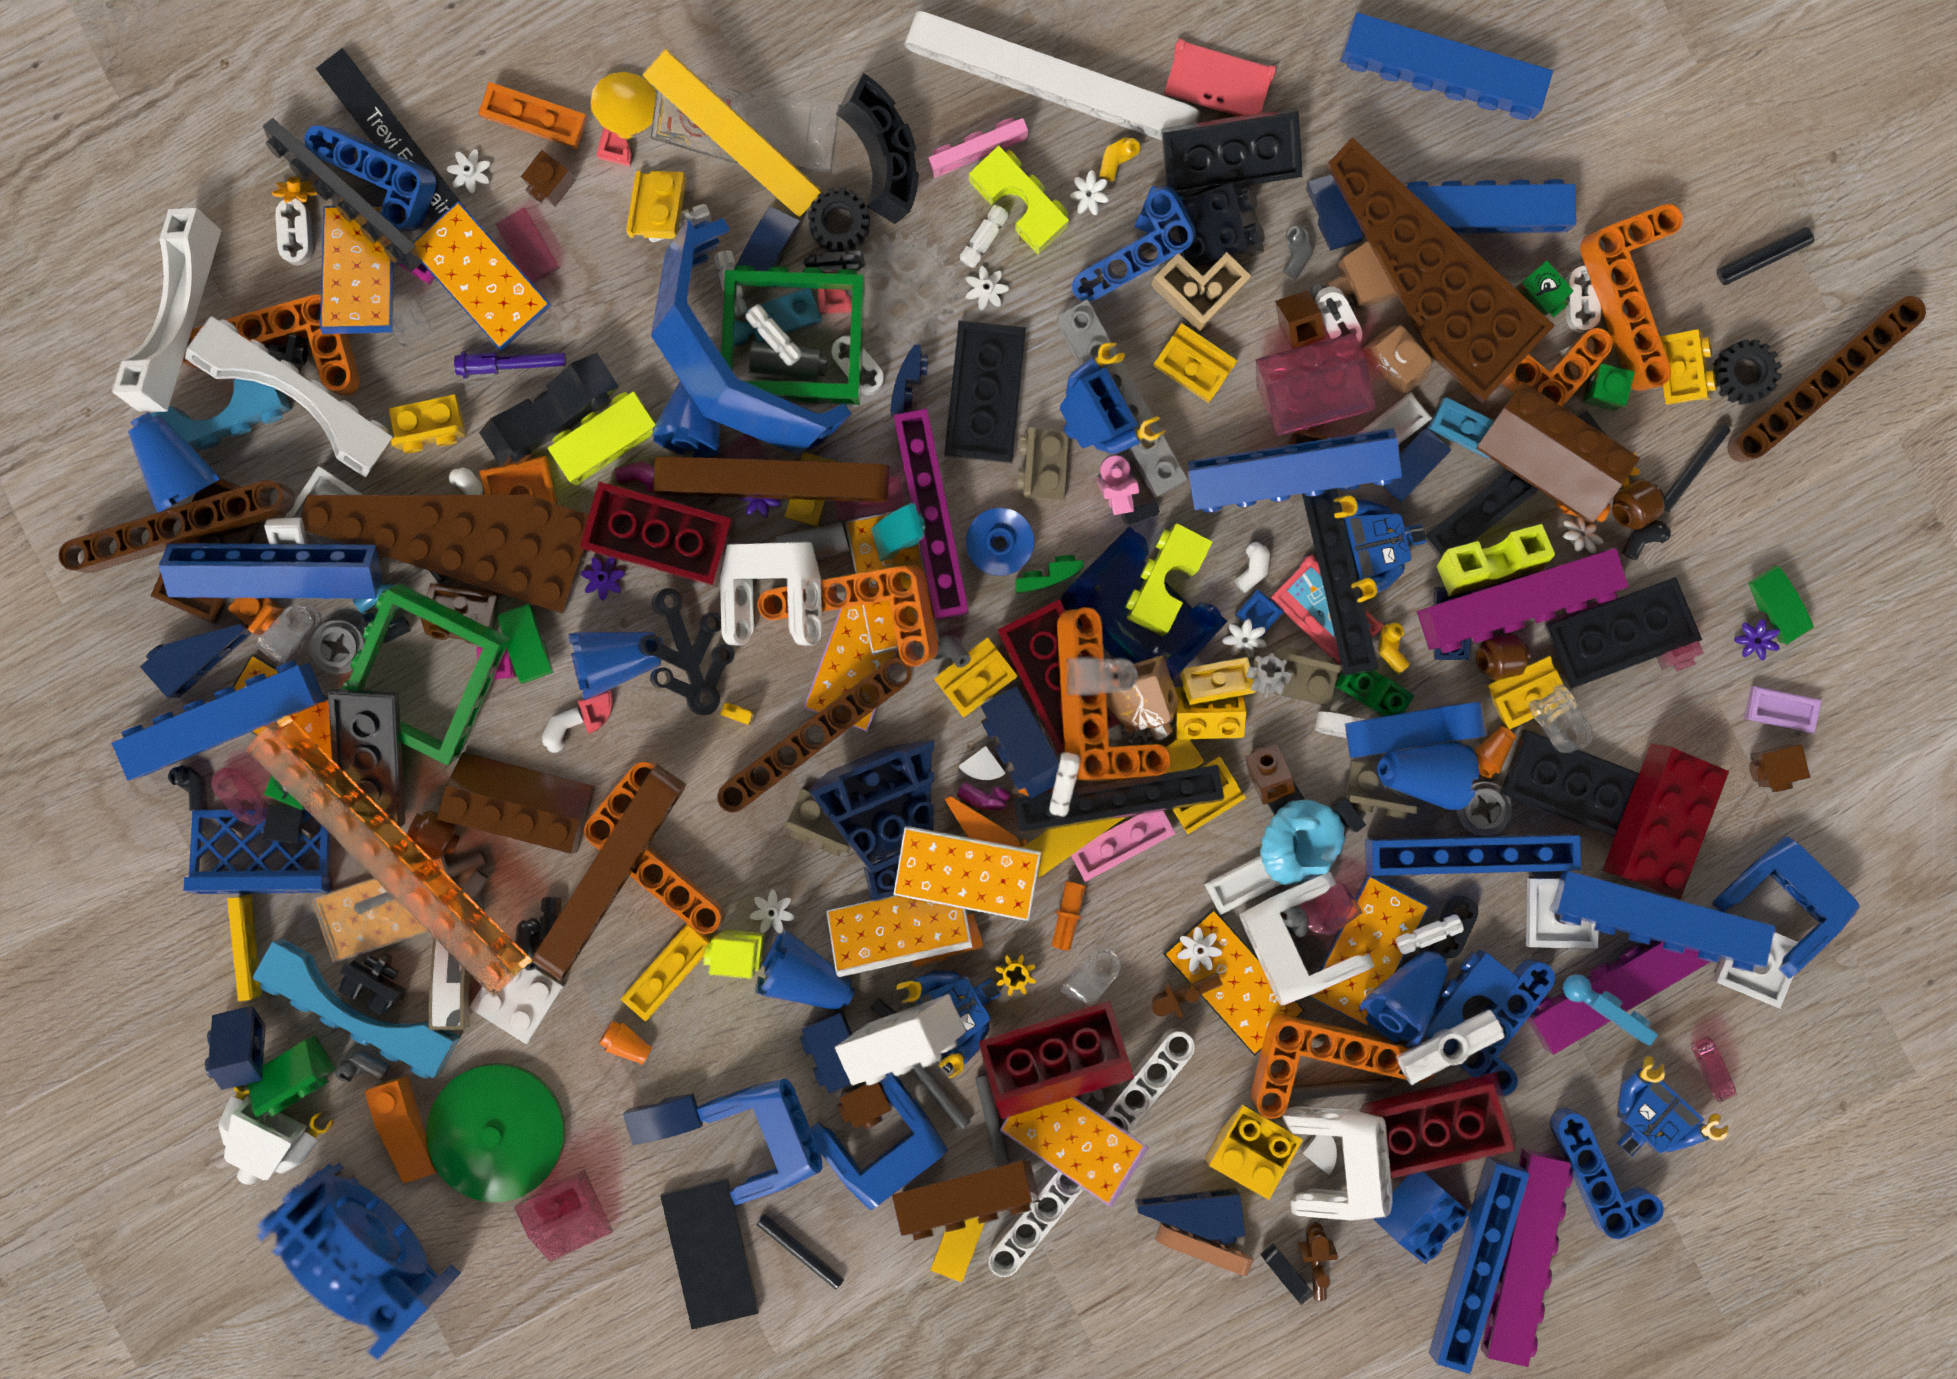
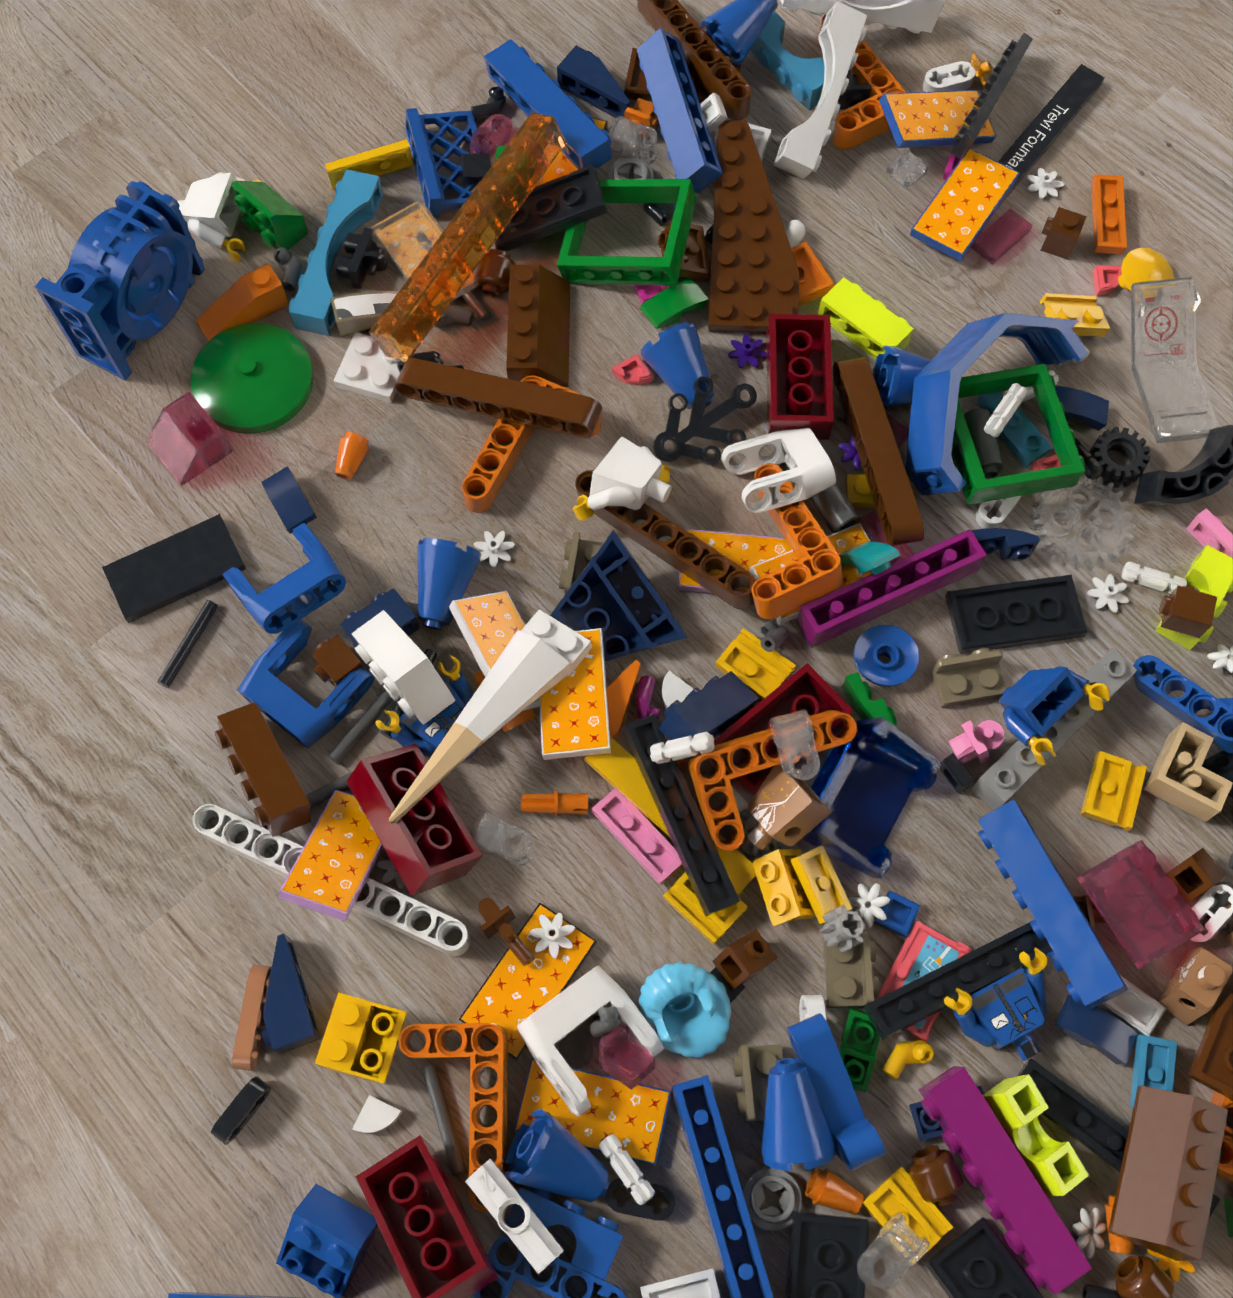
camera: 75 degrees right, 20 degrees down
dark blue brick [205,1005,266,1090] -> none
blue beam [304,125,436,231] -> none
yellow bracket [388,394,466,454] -> none
dark purple pin [454,351,566,379] -> none
black brick [479,352,619,467] -> none
white arm [542,707,584,753] -> none
magenta arm [615,461,654,493] -> none
yellow tile [620,924,711,1022] -> none
yellow tile [642,48,822,217] -> none
neon yellow arch [704,929,765,978] -> none
yellow tile [930,1218,985,1283] -> none
yellow gear [995,953,1036,996] -> none
neon yellow arch [1125,523,1213,637] -> none
white tile [1204,855,1281,915] -> none
white arm [1234,542,1270,593] -> none
white connector [1282,1106,1392,1220] -> none
reddish brown arm [1298,1222,1338,1301] -> none
black tile [1331,797,1366,832] -> none
none -> white plate [389,609,592,825]
none -> white torso [573,437,672,521]
none -> reddish brown brick [1159,586,1217,638]

